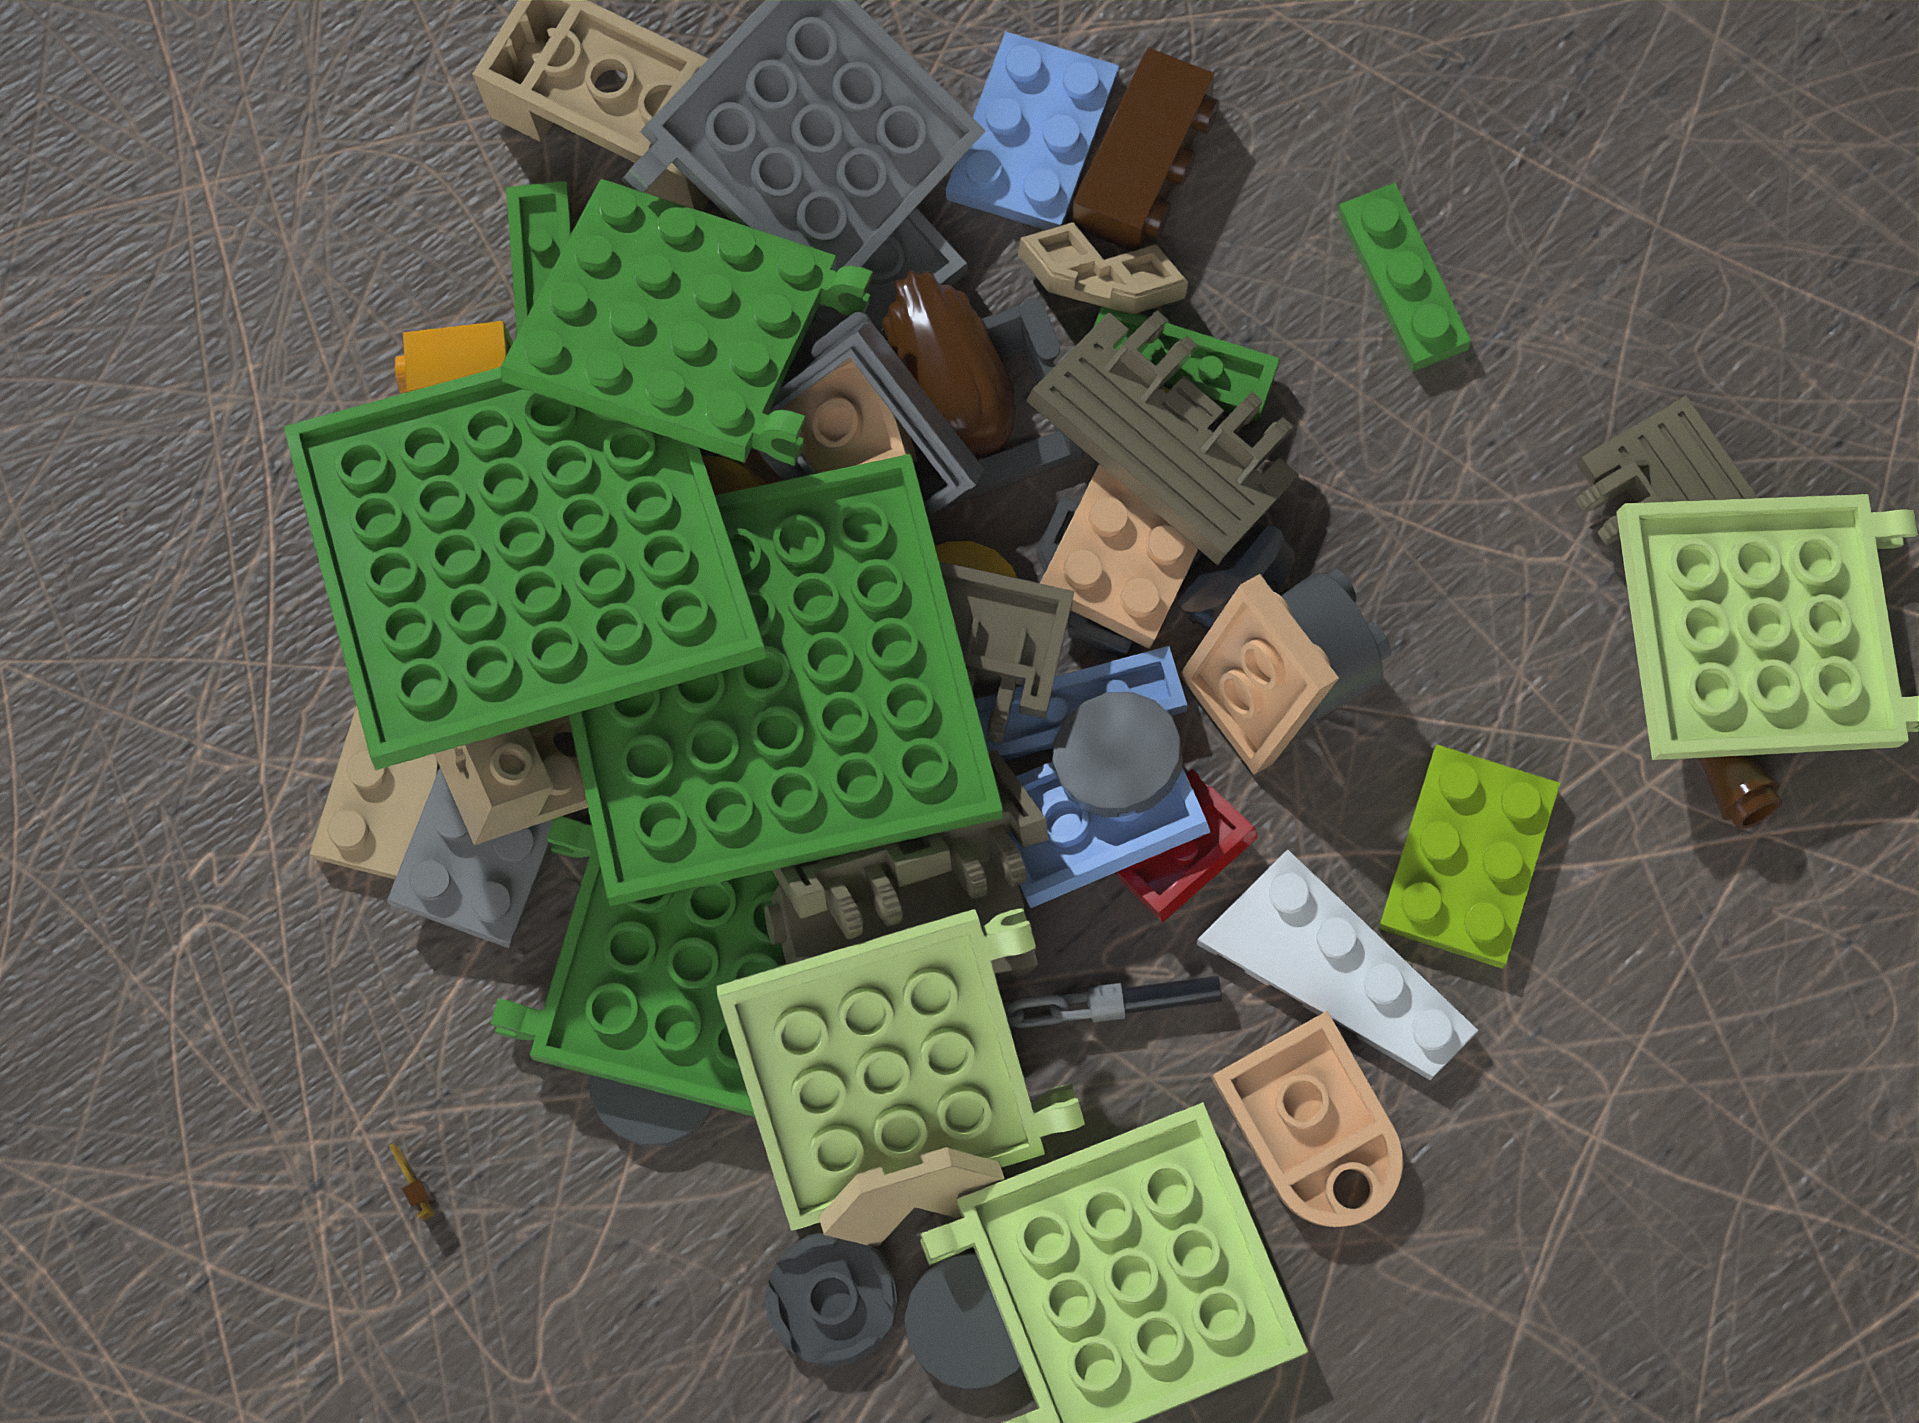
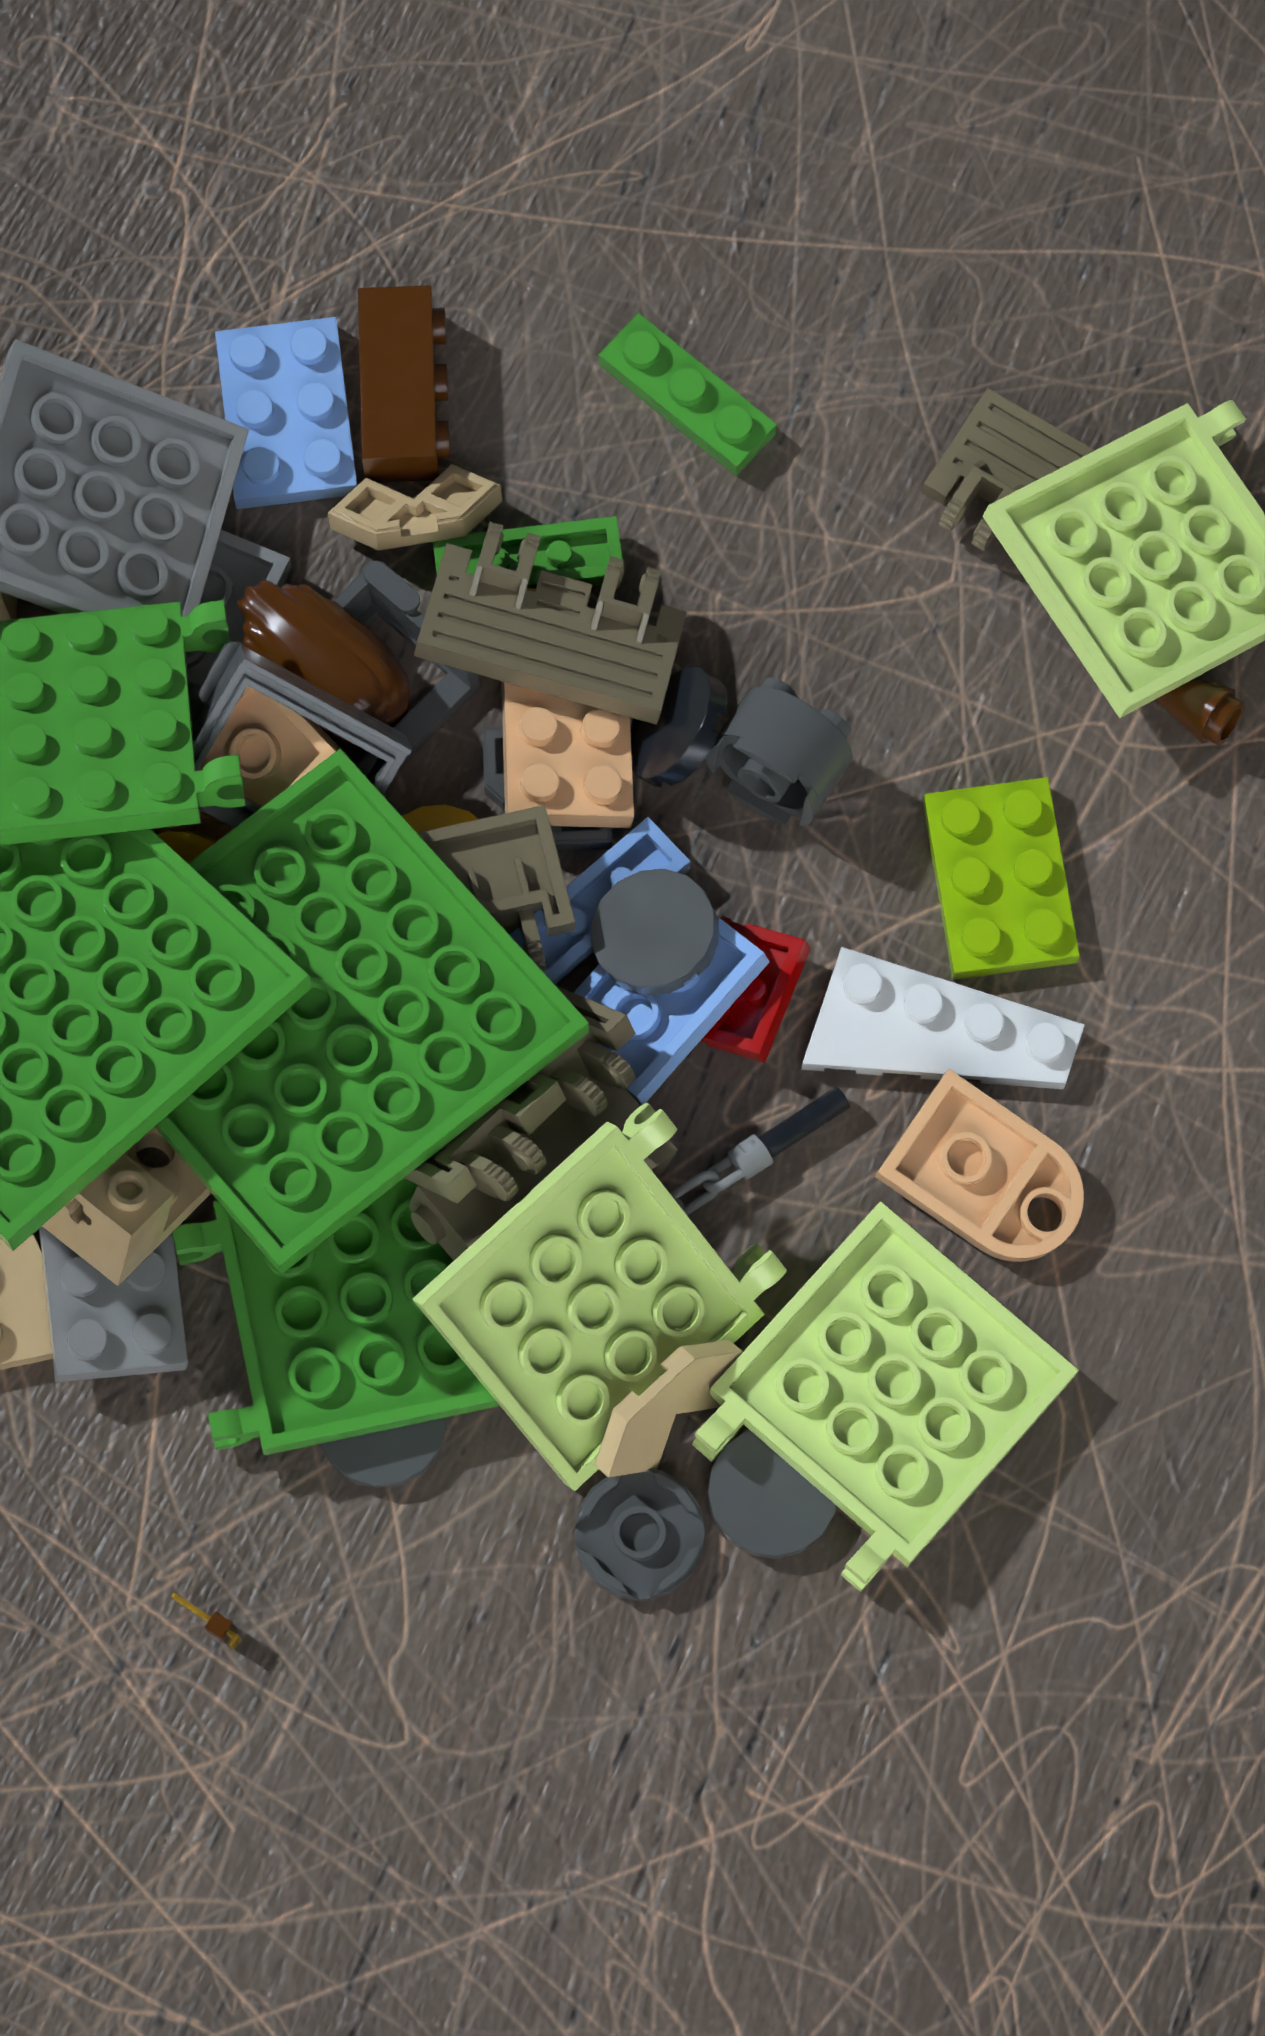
camera: 35 degrees left, 0 degrees up
light nougat plate [1179,574,1339,775] -> none

